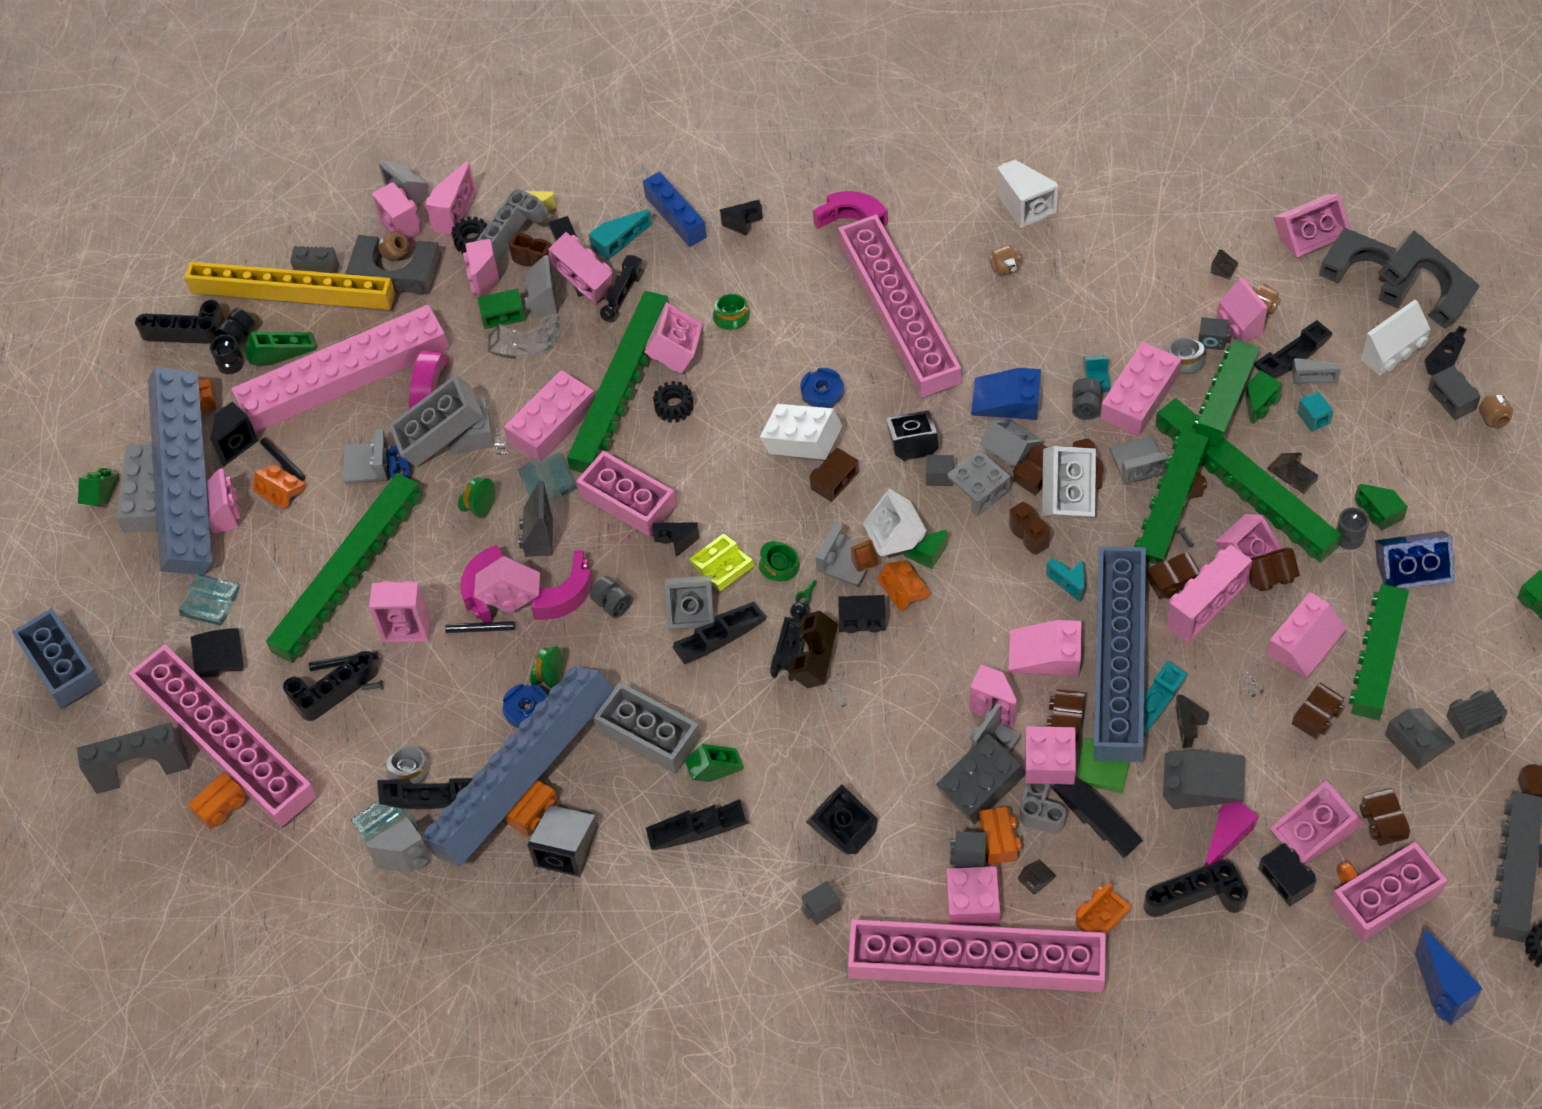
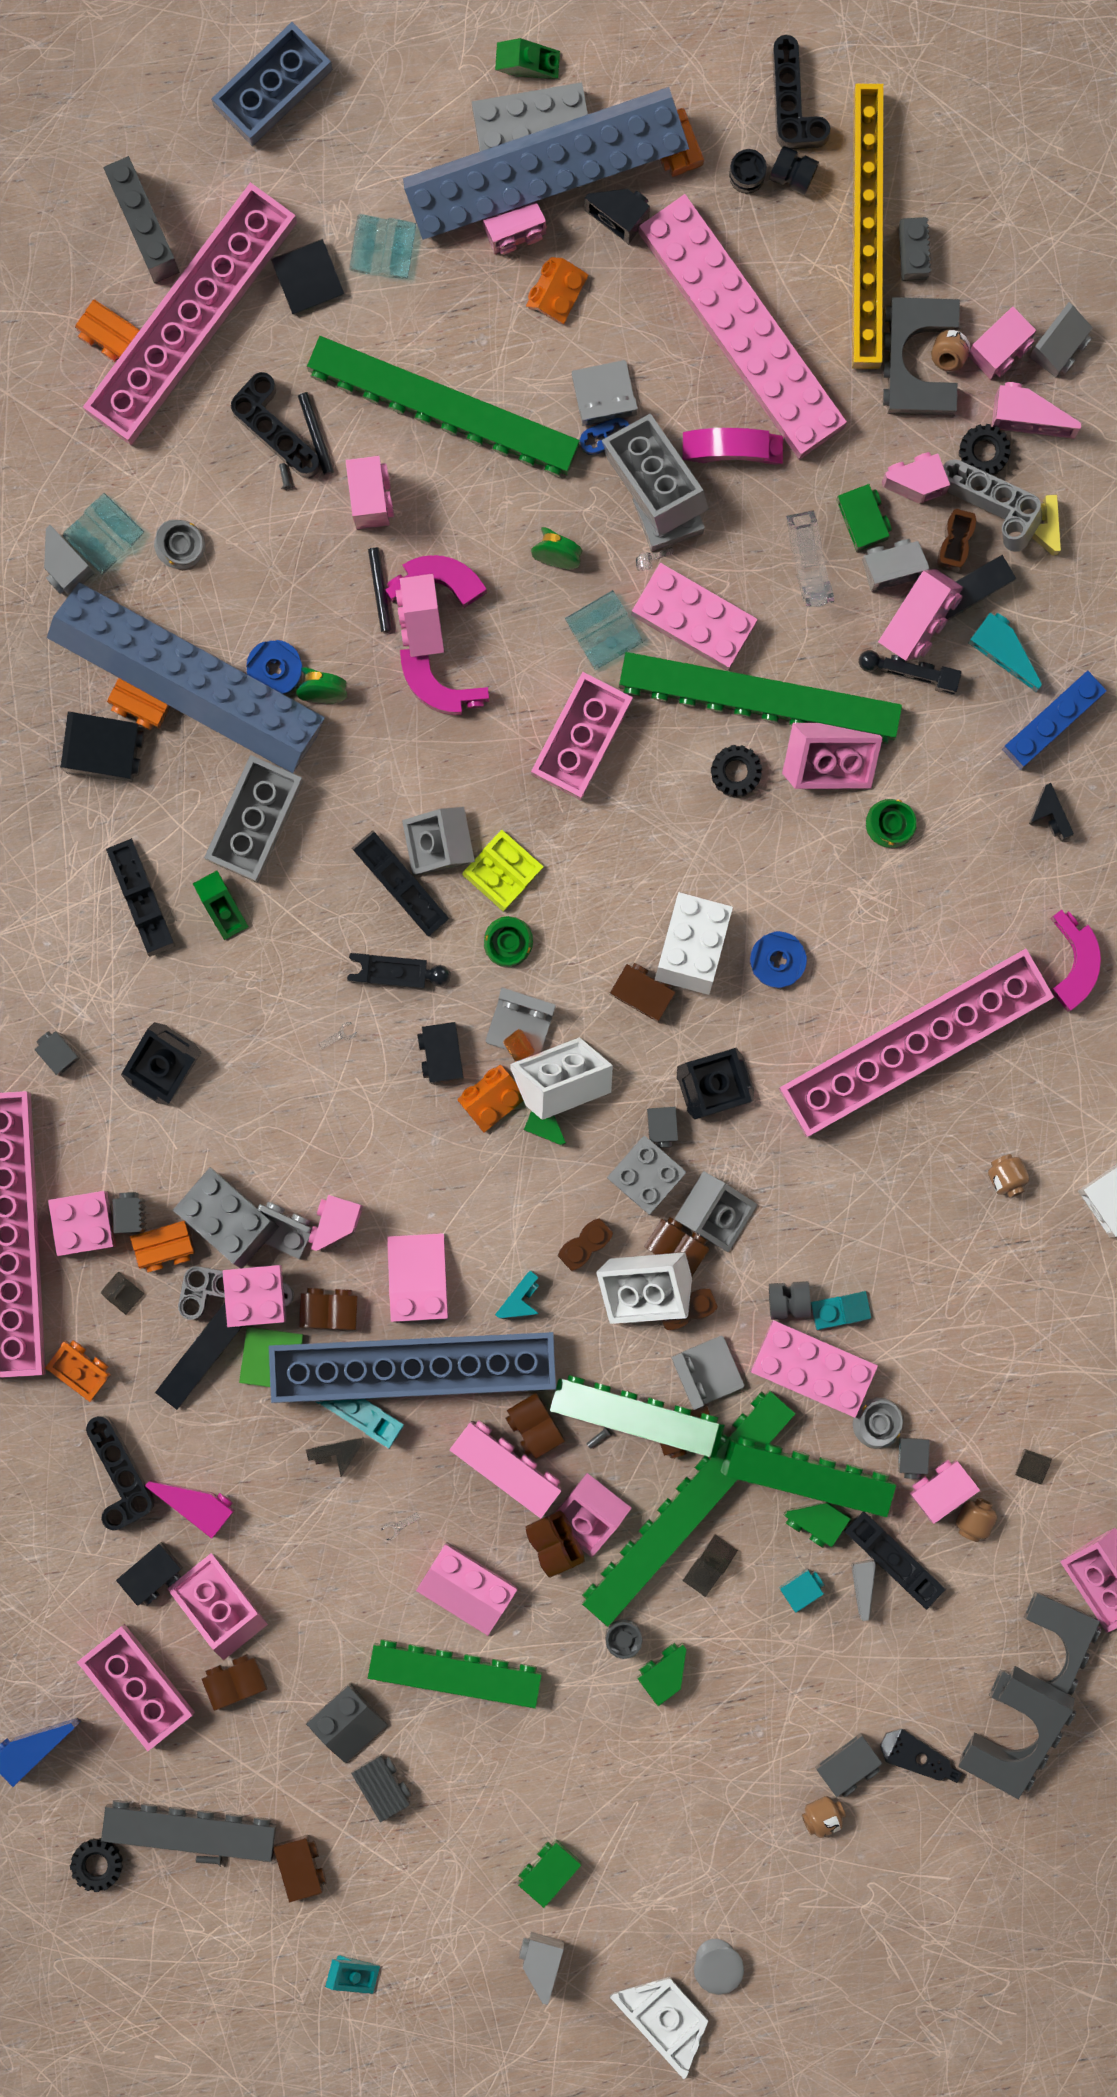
camera: 80 degrees right, 30 degrees up
green slope [244,332,317,365] -> none
black bar [260,437,305,481] -> none
black slope [377,778,473,809] -> none
dark grey slope [519,481,553,557] -> none
dark grey wheel [589,576,633,618] -> none
black slope [652,522,700,557] -> none
dark brown arch [789,610,838,688] -> none
green hand [795,580,817,607] -> none
blue slope [971,368,1041,420] -> none
dark grey slope [1163,750,1245,810] -> none
reddish brown brick [1292,683,1345,739] -> none
orange tile [1337,862,1358,885] -> none
white slope [1361,300,1430,376] -> none
clear blue slope [1375,531,1455,589] -> none

